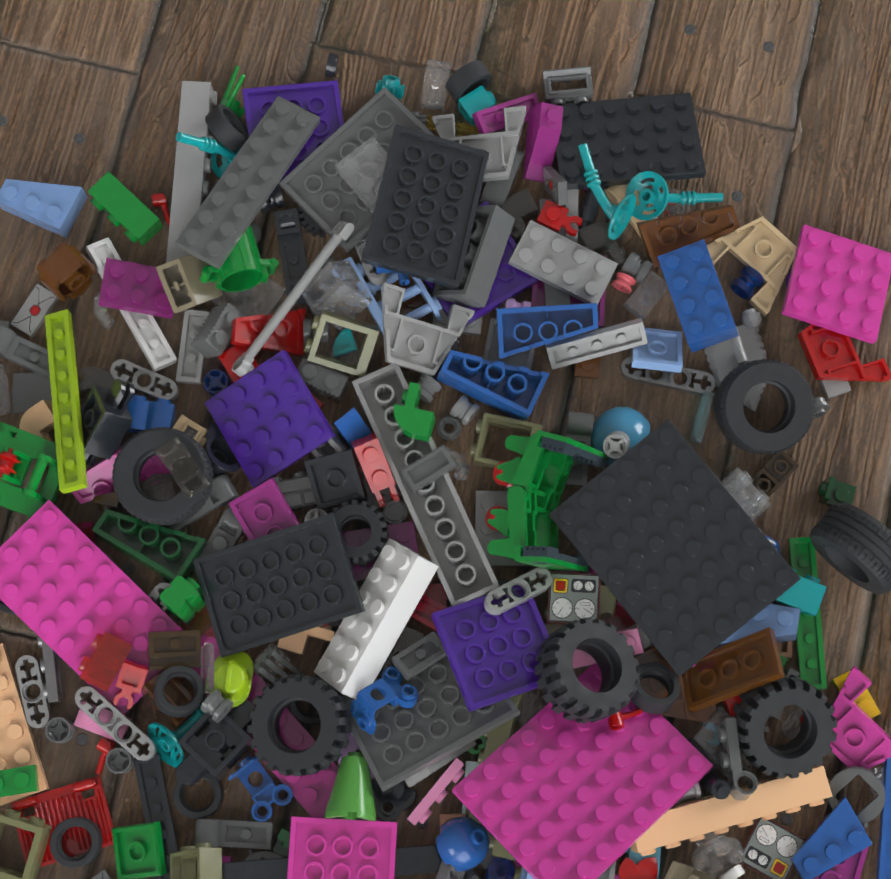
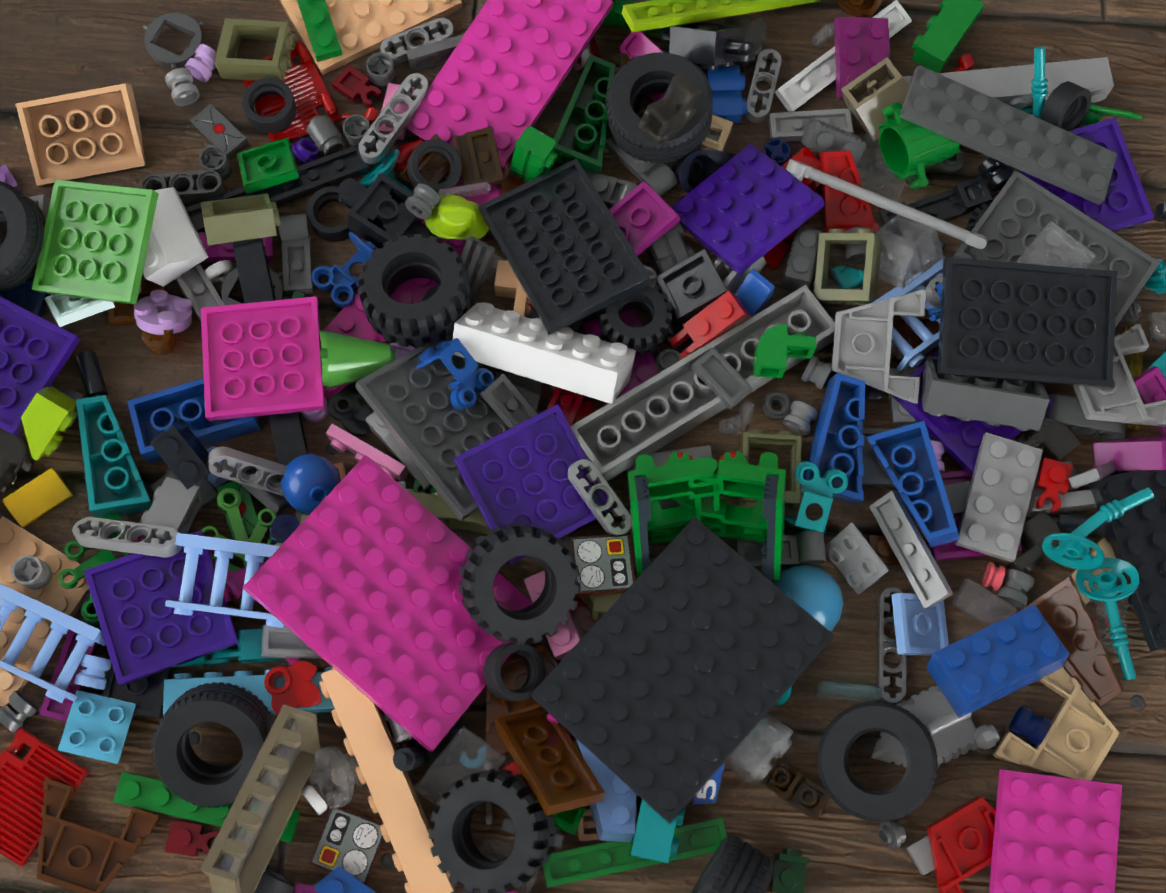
camera: 80 degrees right, 5 degrees down
clear red brick [78,629,133,692] -> none
plate [113,660,149,709] -> none
light grey wheel [603,431,630,459] -> none
red hand [608,708,642,731] -> none
dark grey plate [717,718,758,801] -> none
none -> dark purple plate [292,138,319,163]
none -> dark grey brick [307,115,344,156]
none -> dark red plate [332,64,382,108]
none -> red arm [395,139,422,173]
none -> teal piece [784,461,848,533]
none -> light grey hinge [825,522,889,595]

